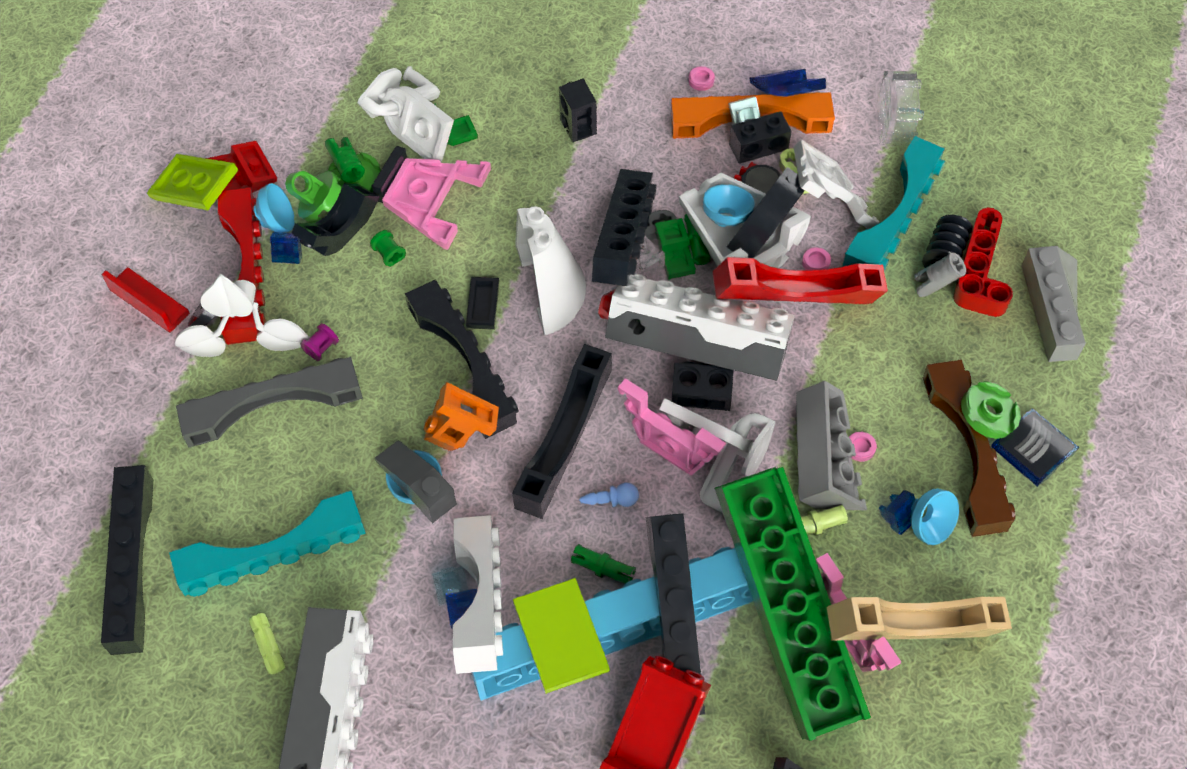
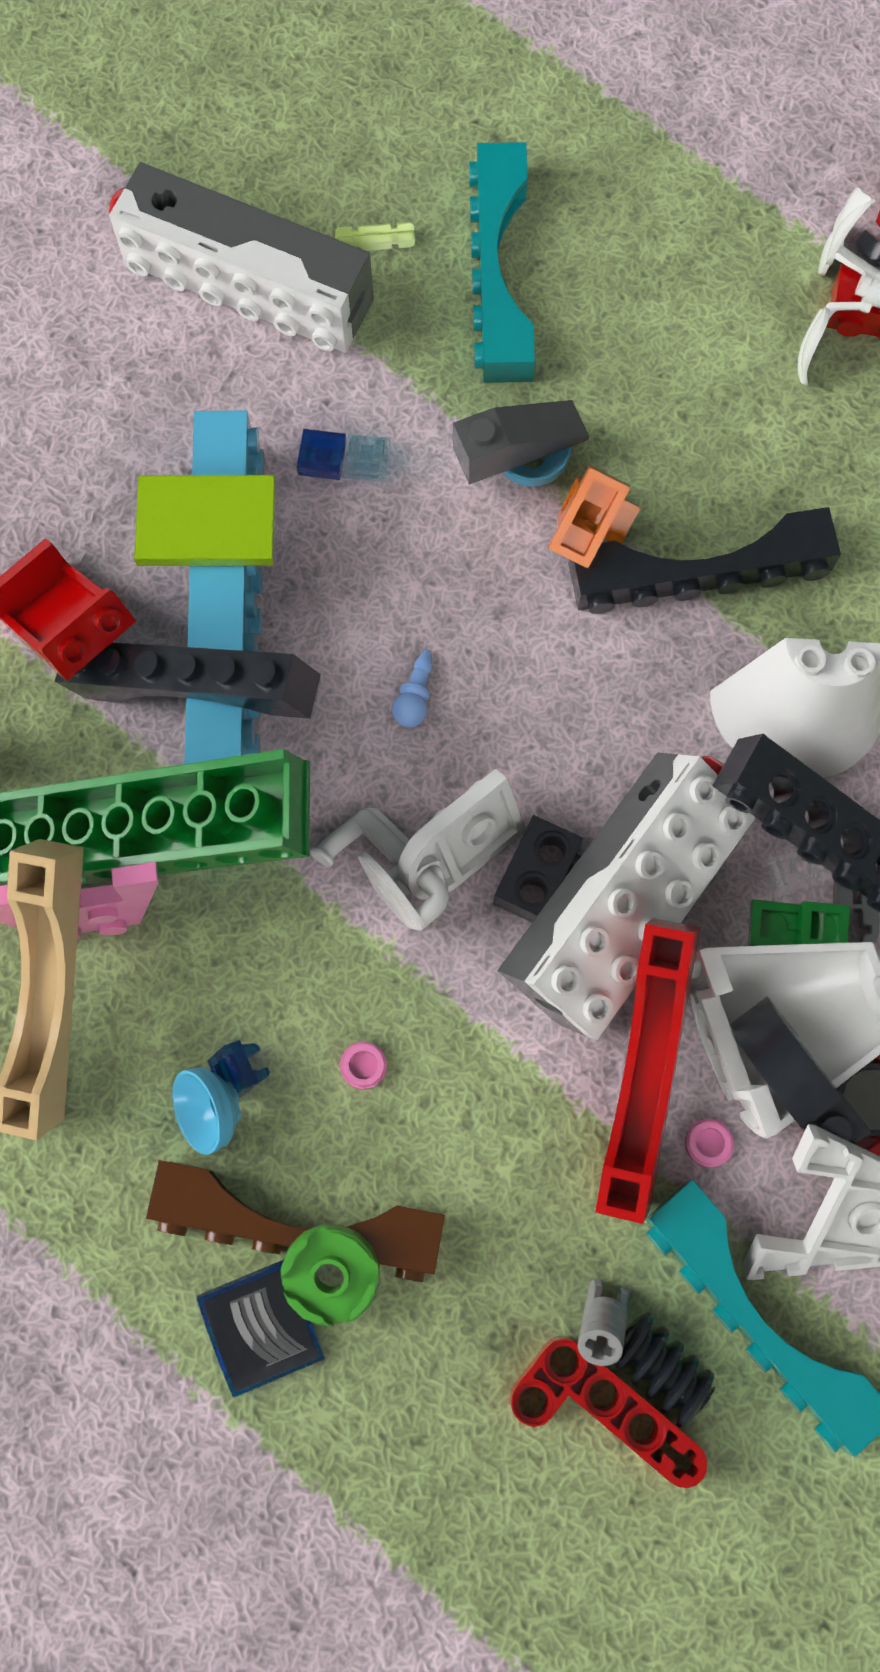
camera: 110 degrees right, 15 degrees up
black arch [101,465,154,655] -> none
dark grey arch [176,357,363,448] -> none
magenta bush [300,323,339,362] -> none
white arch [453,515,503,674] -> none
black tile [466,277,500,330] -> none
black arch [512,344,612,519] -> none
green pin [571,544,636,584] -> none
bright pink wing [618,378,726,476] -> none
medium azure piece [703,184,755,227] -> none
light grey wedge [796,380,867,510] -> none
yellowish green pin [801,505,848,535] -> none
light grey wedge [1022,246,1086,362] -> none

